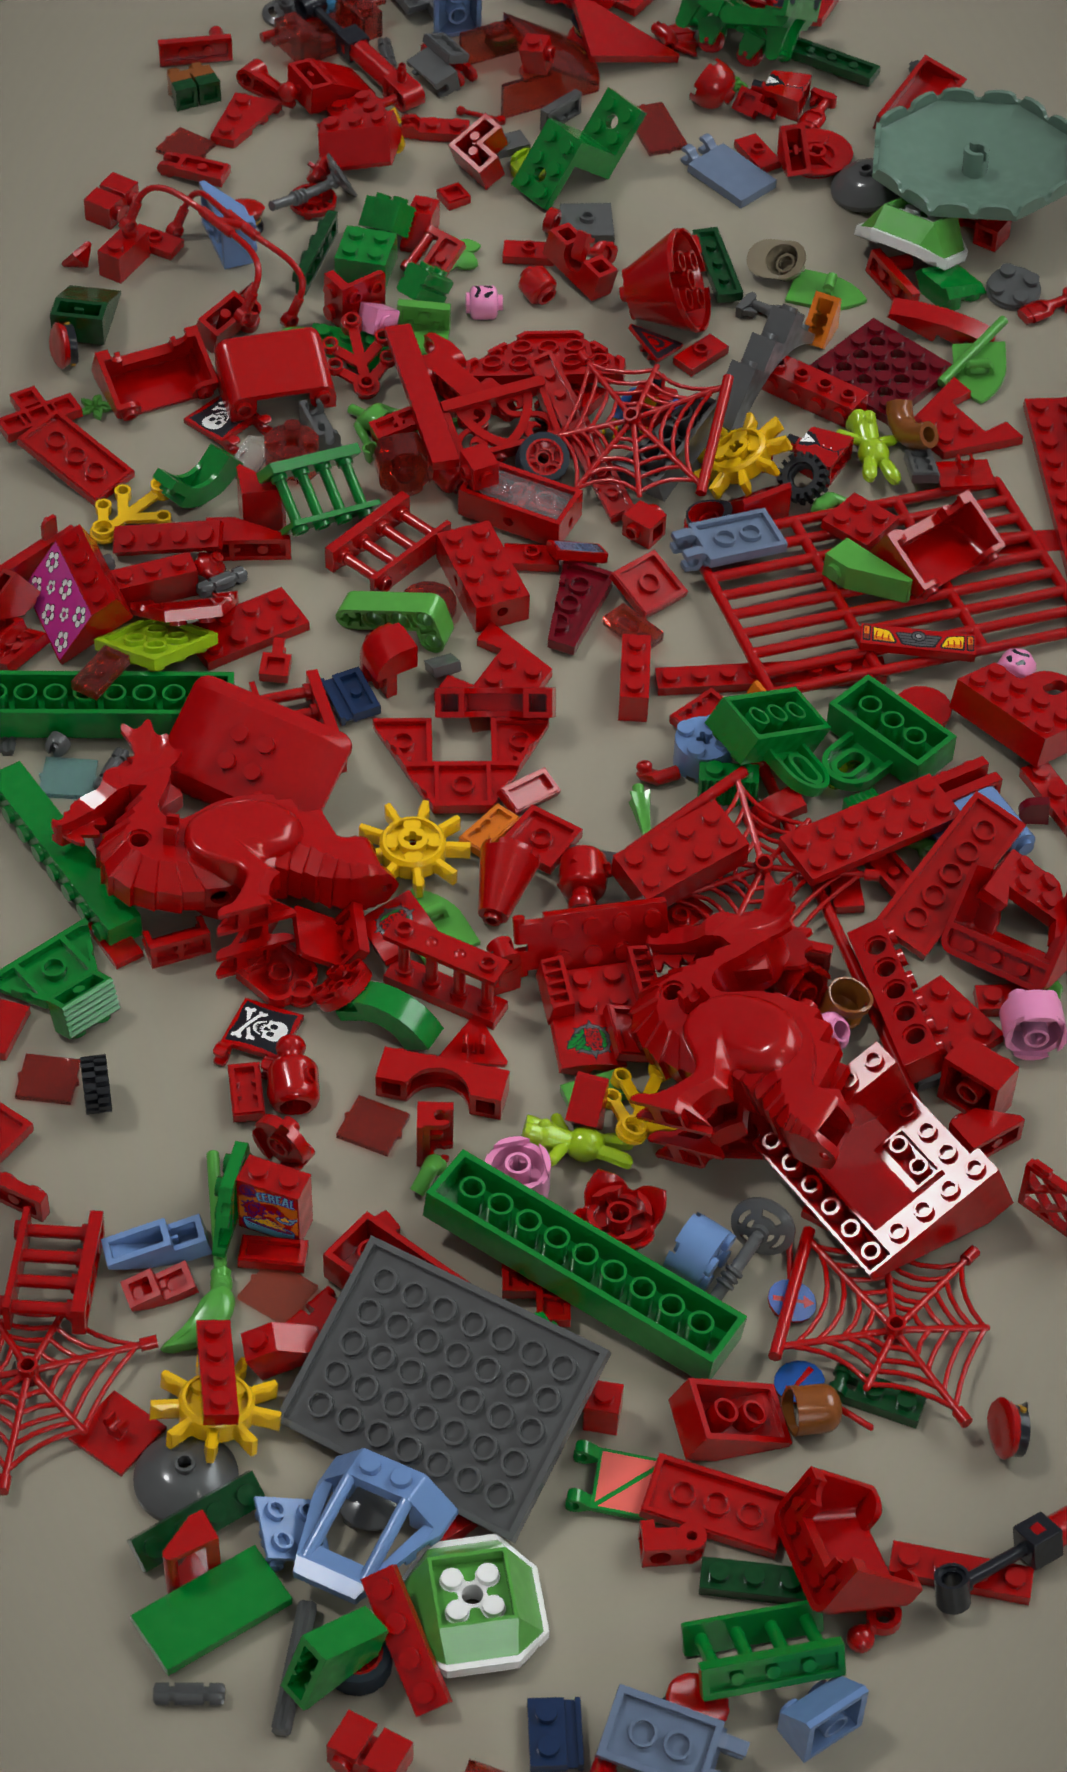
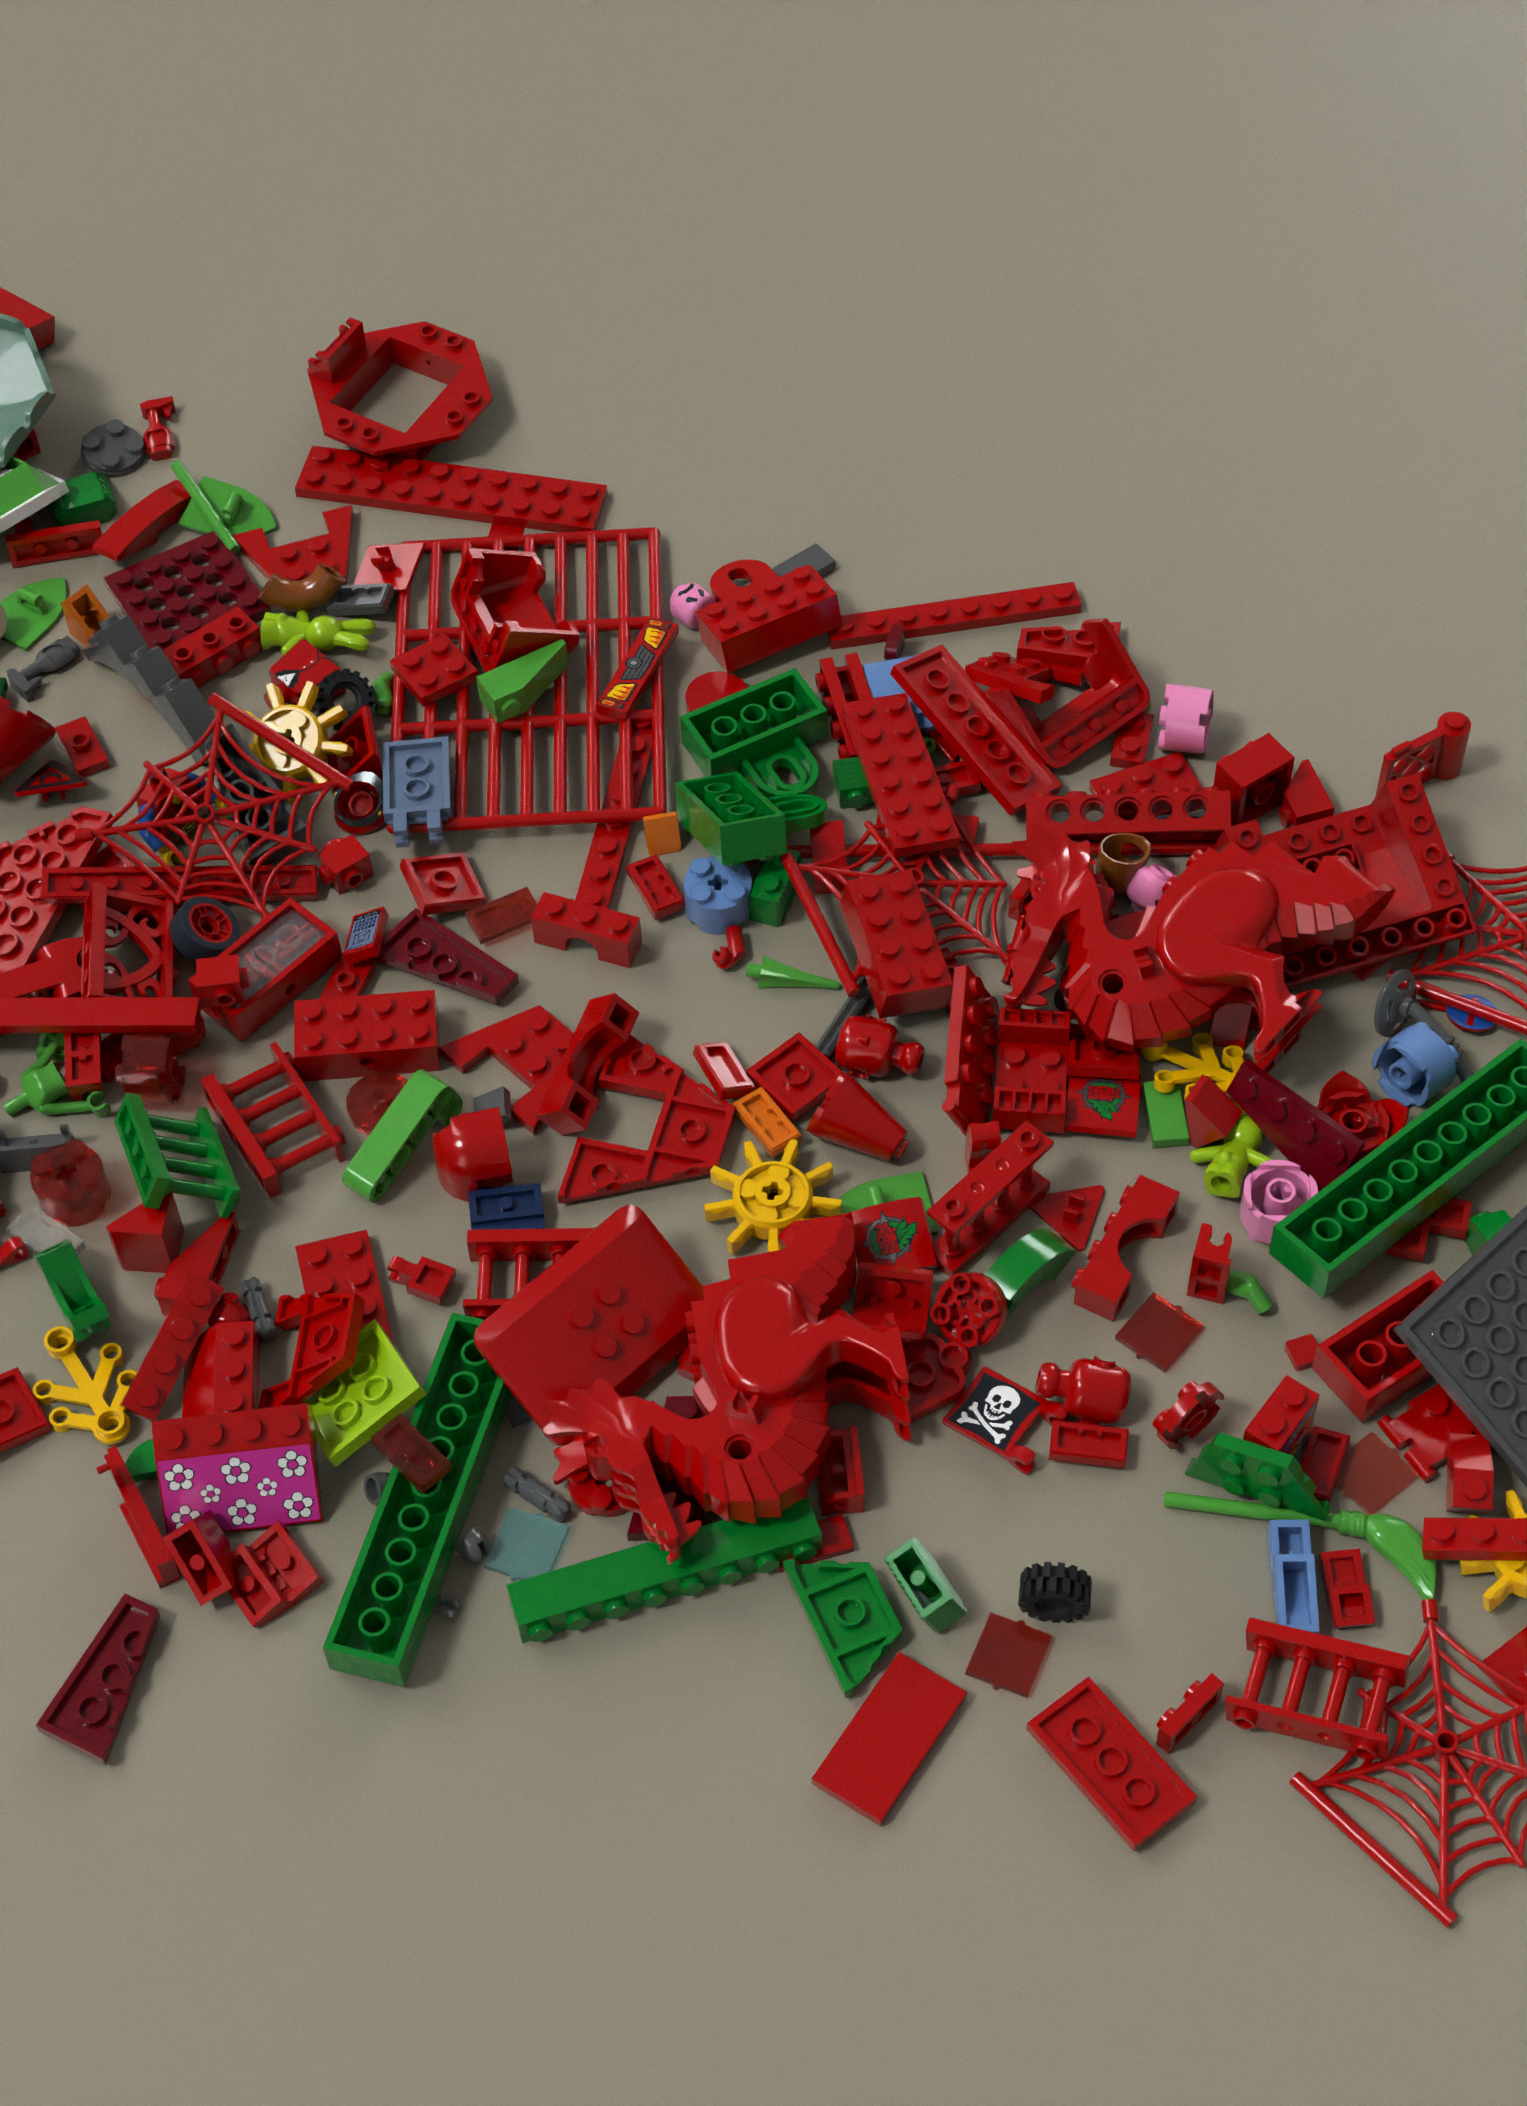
camera: 70 degrees left, 5 degrees up
none -> dark red wing [1226,1060,1366,1192]

